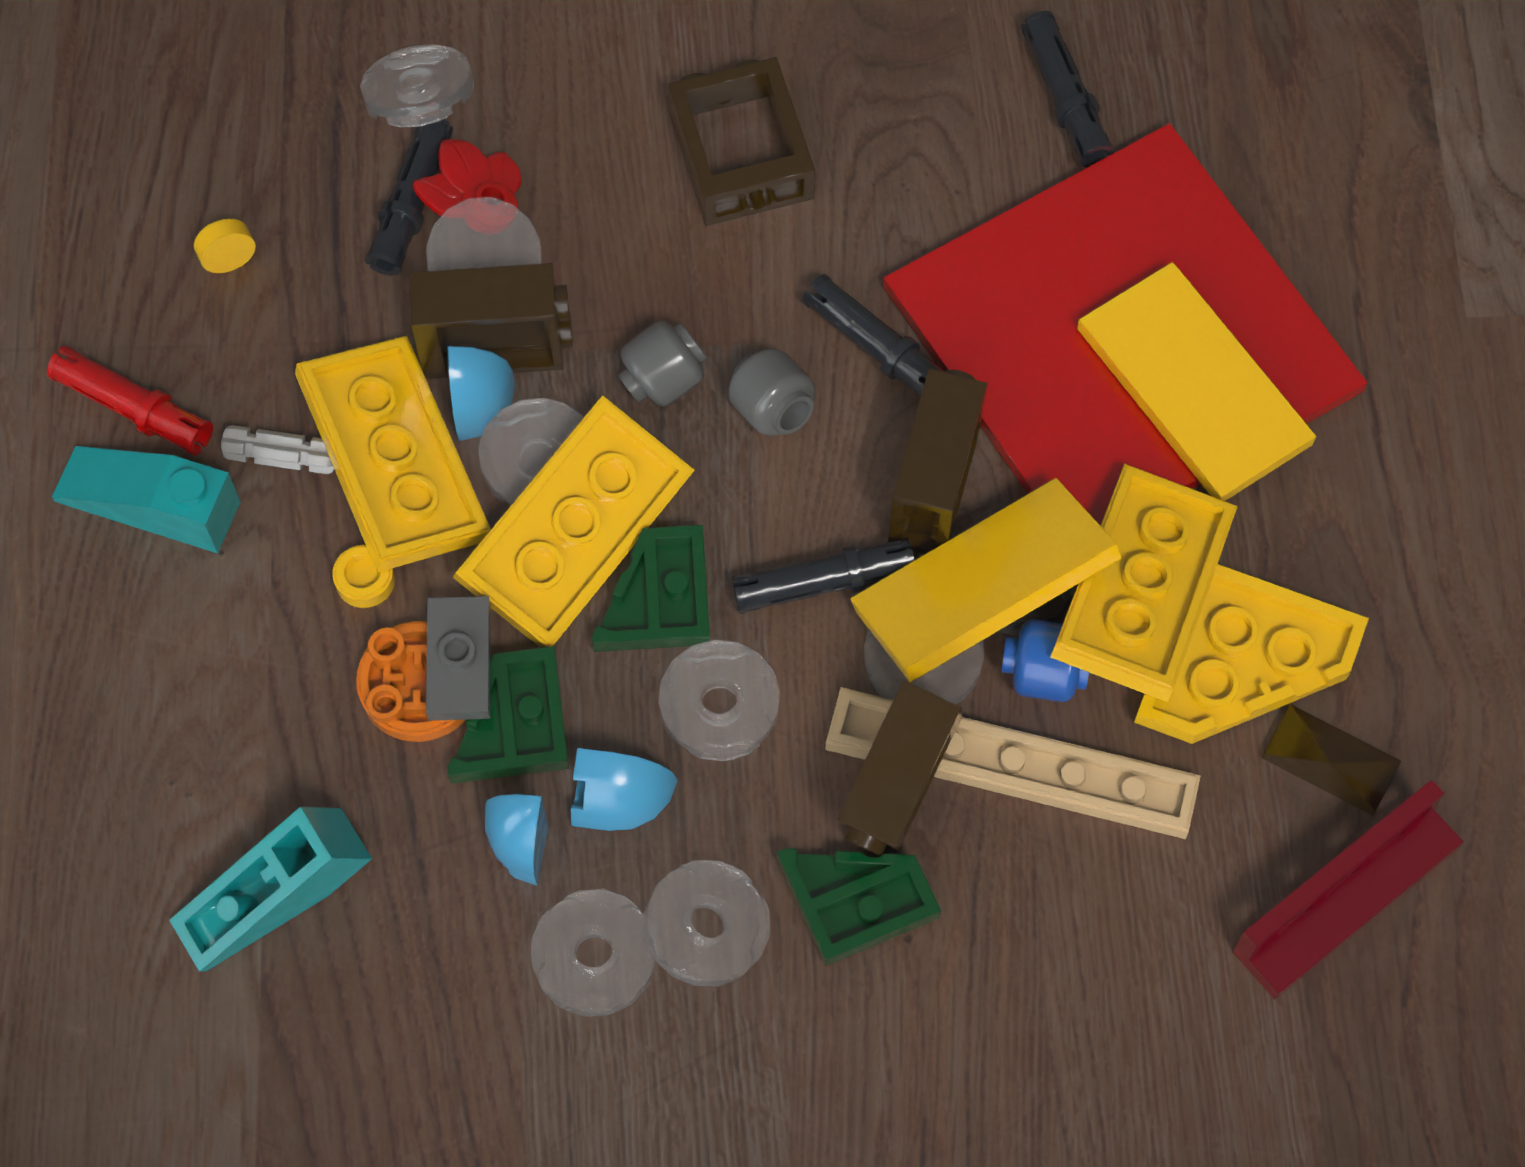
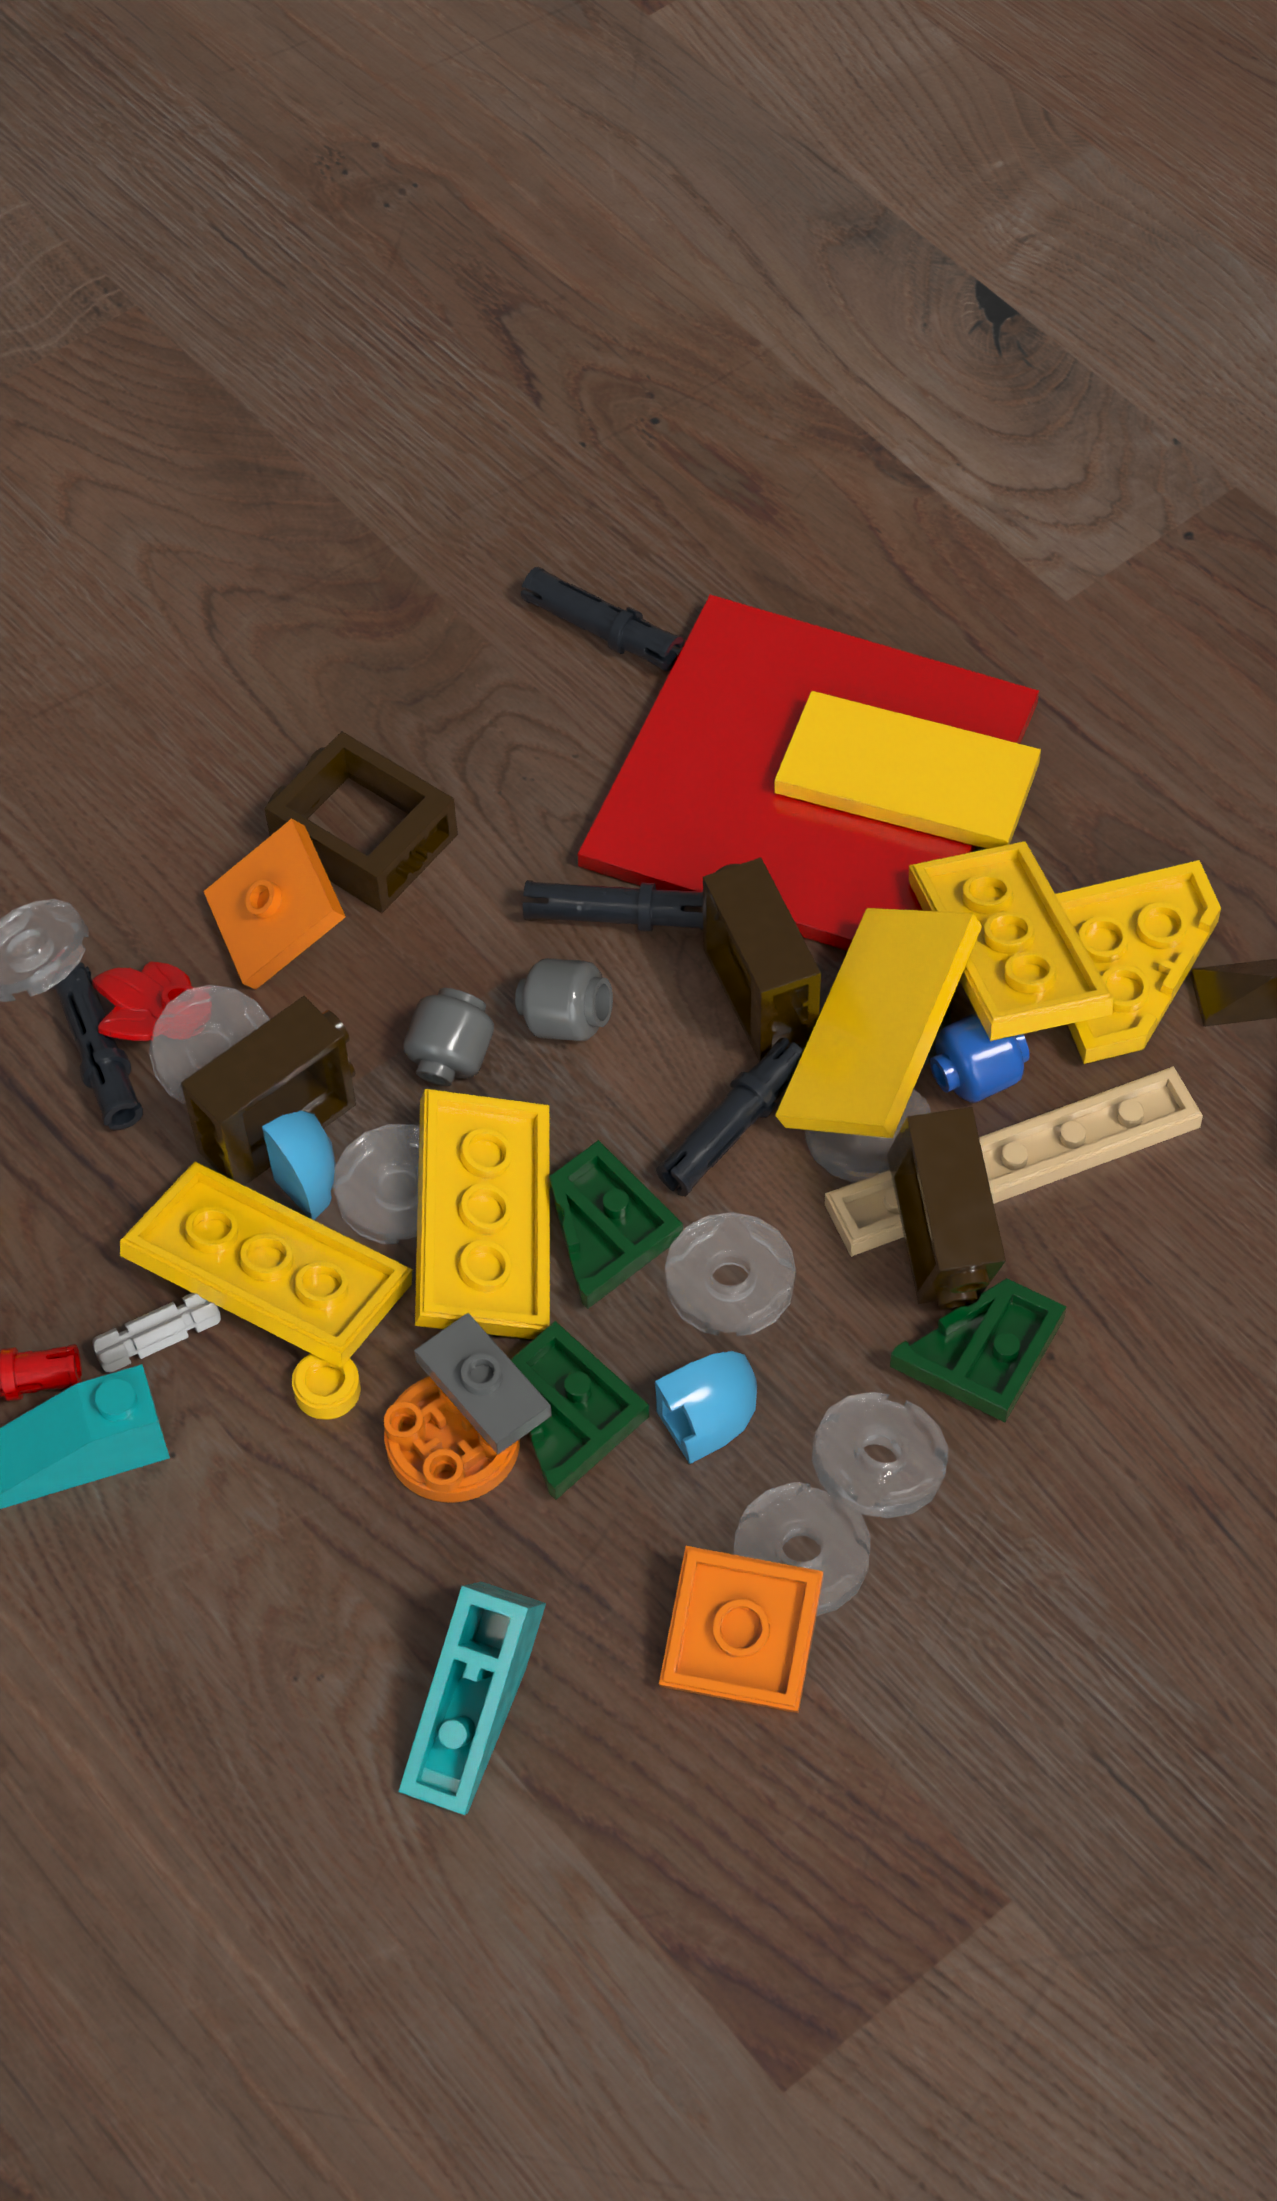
camera: 35 degrees left, 10 degrees down
dark azure brick [485,794,549,886] -> none
none -> orange plate [203,818,346,990]
none -> orange plate [659,1546,824,1713]

